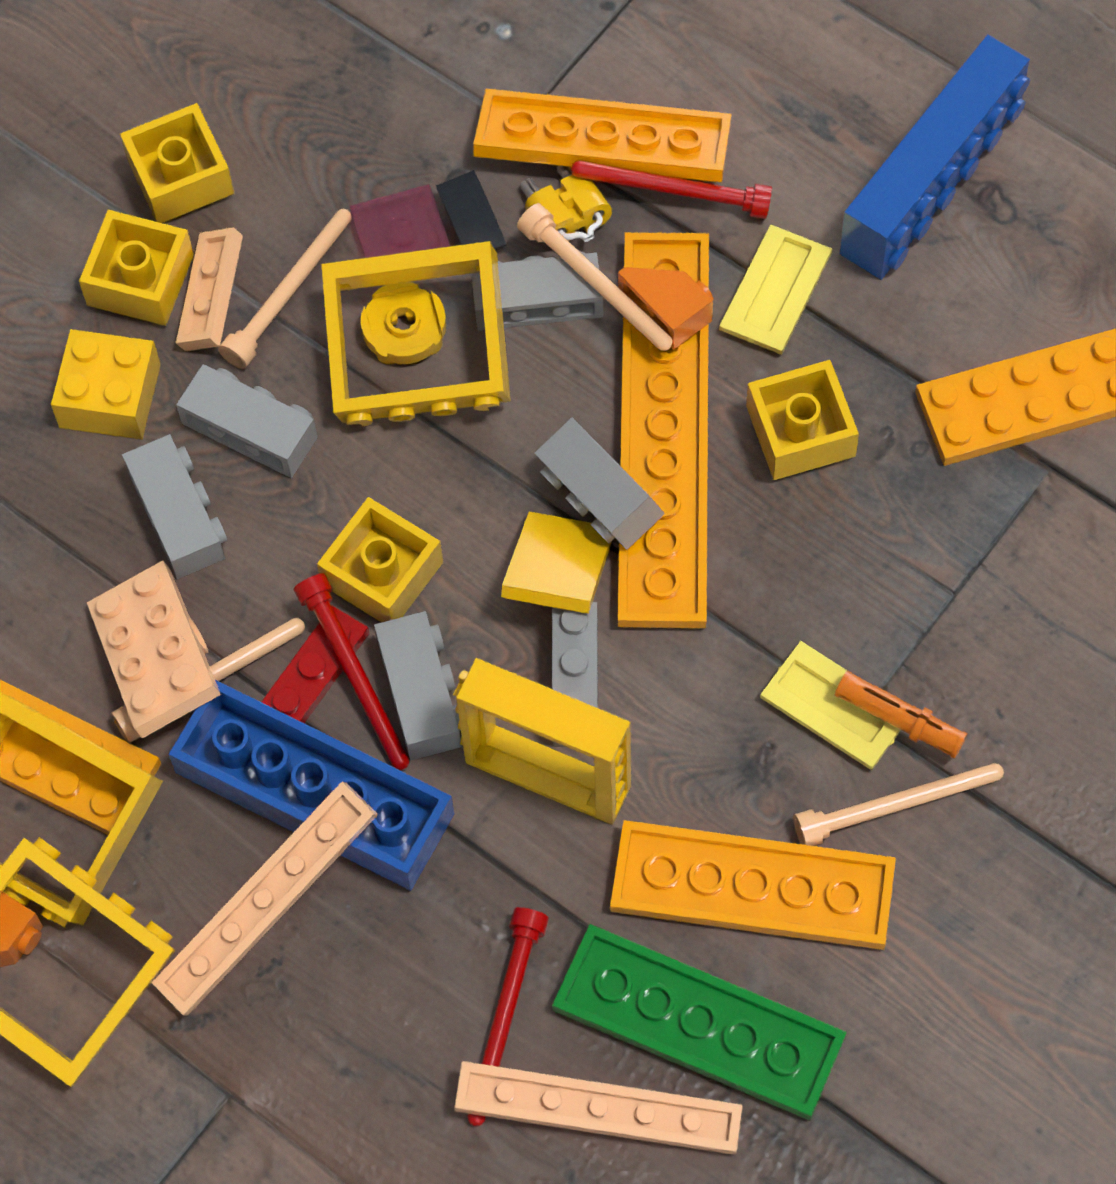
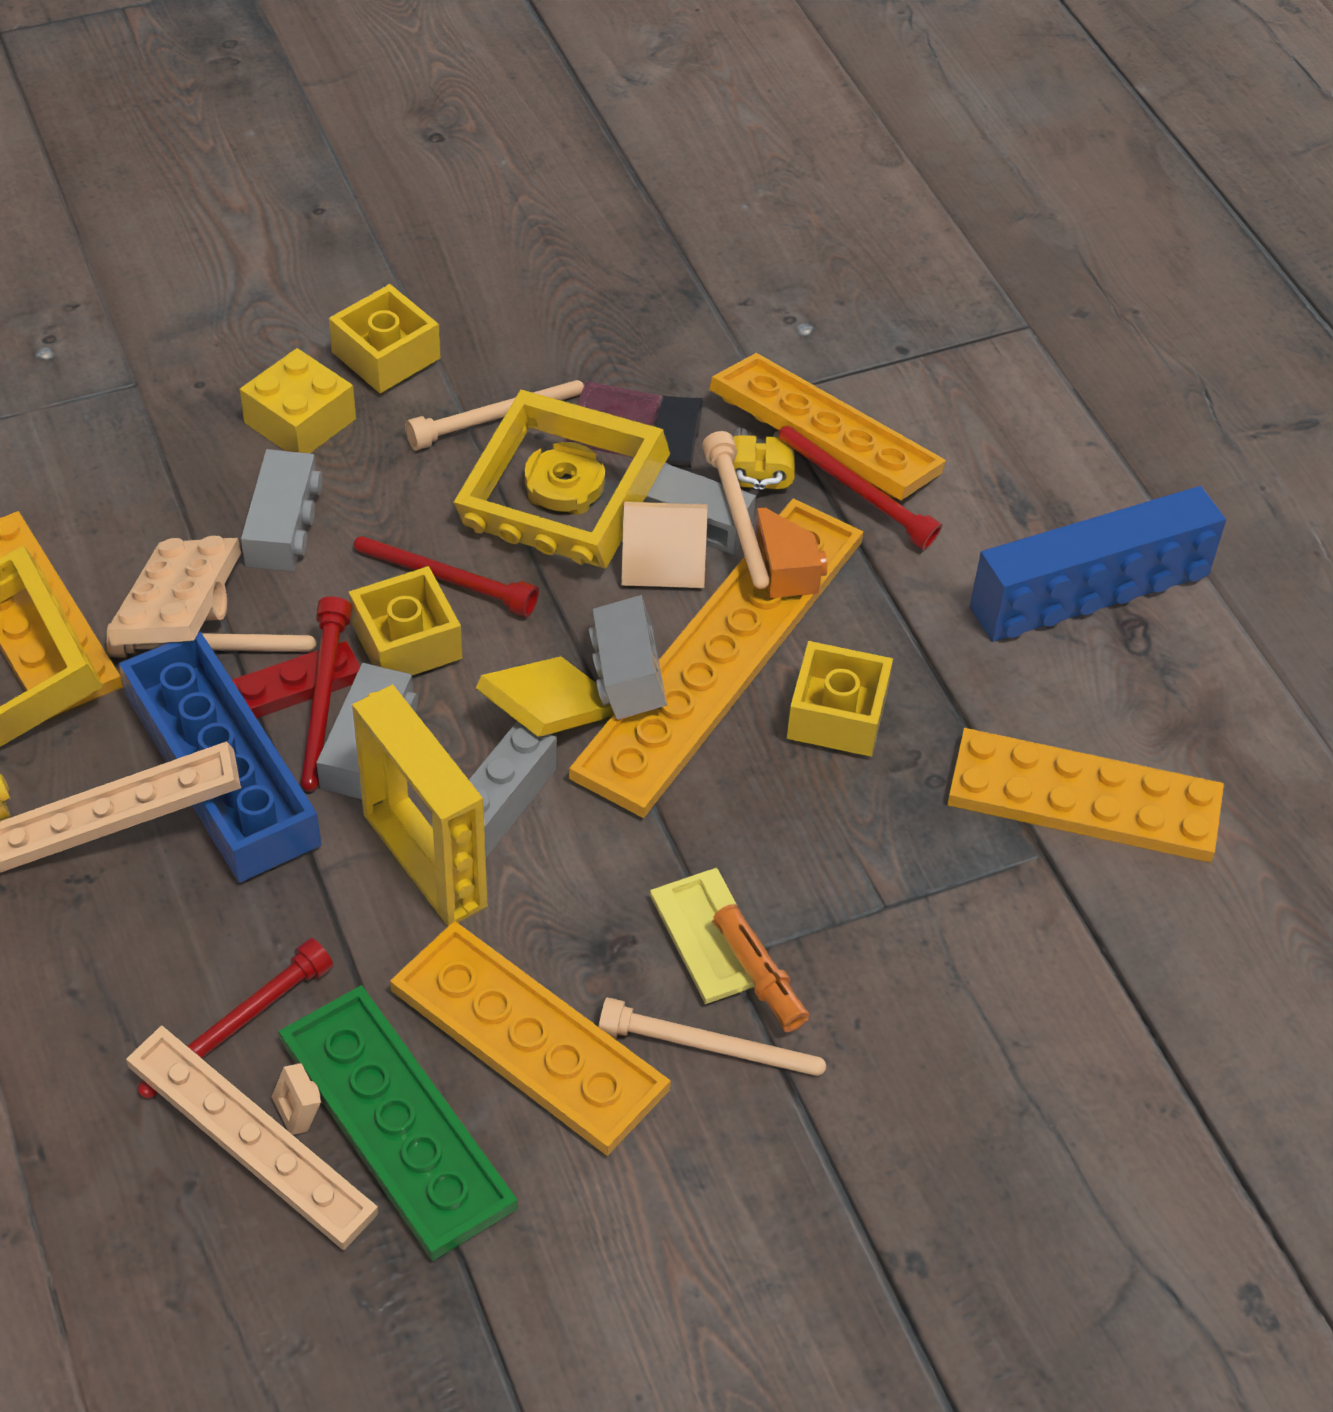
camera: 25 degrees right, 15 degrees down
yellow brick [120,103,234,223] -> none
light nougat plate [176,227,243,351] -> none
light grey brick [176,364,318,478] -> none
light yellow piece [719,224,832,355] -> none
none -> light nougat plate [271,1063,321,1135]
none -> red piece [353,536,539,618]
none -> light nougat tile [621,502,708,588]

